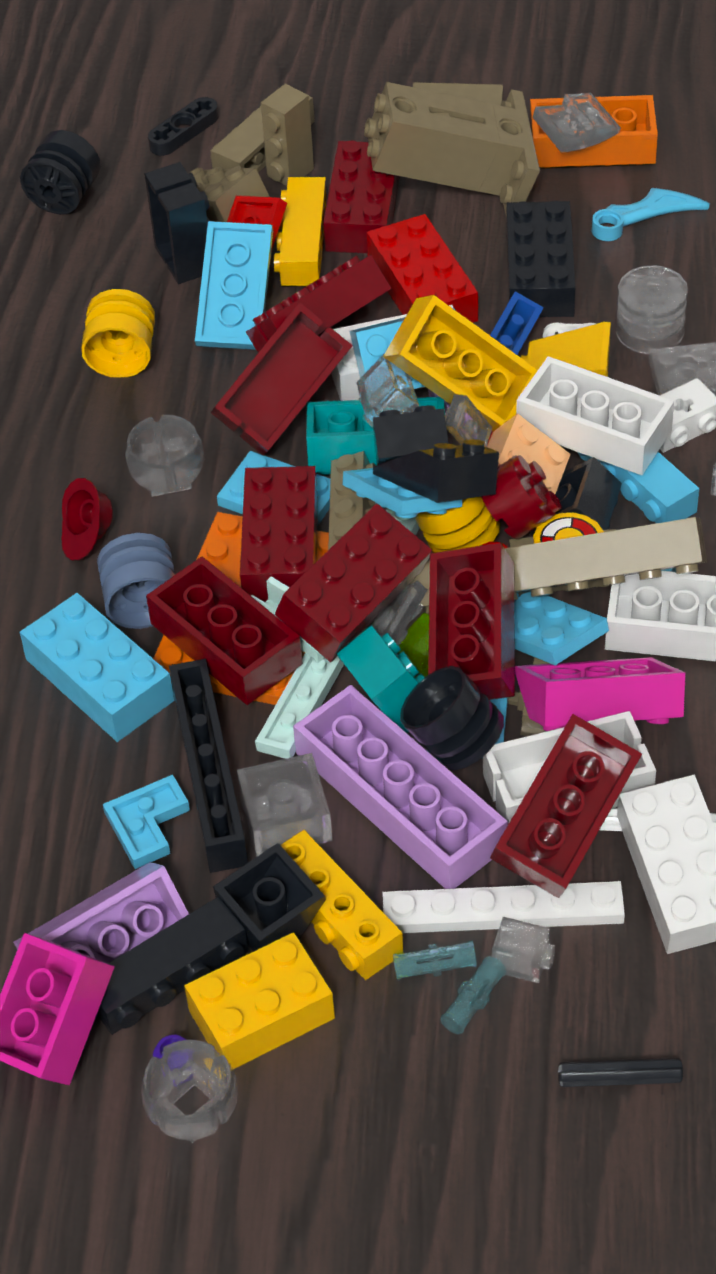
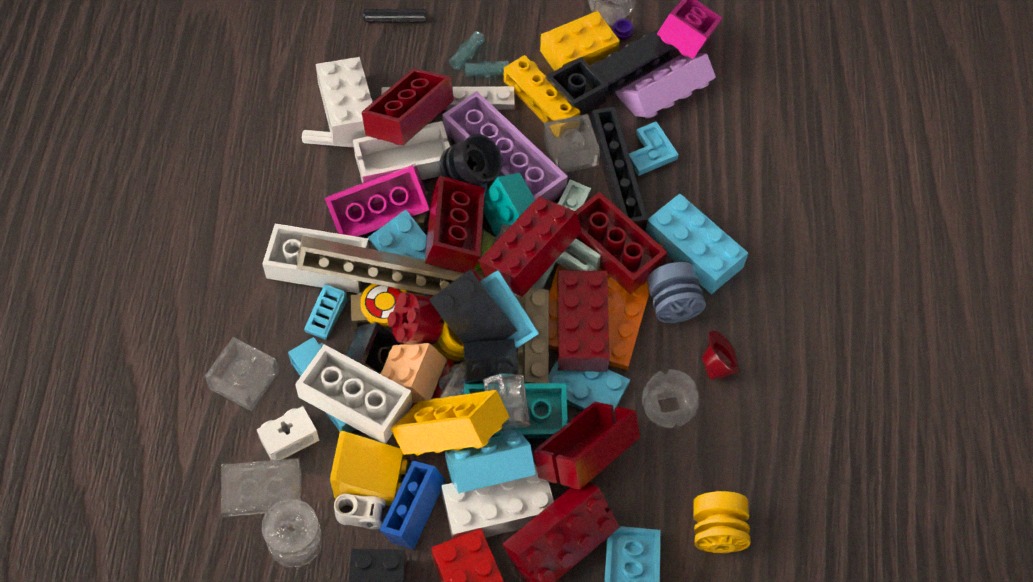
camera: 175 degrees right, 10 degrees up
clear brick [492,917,555,983] -> none

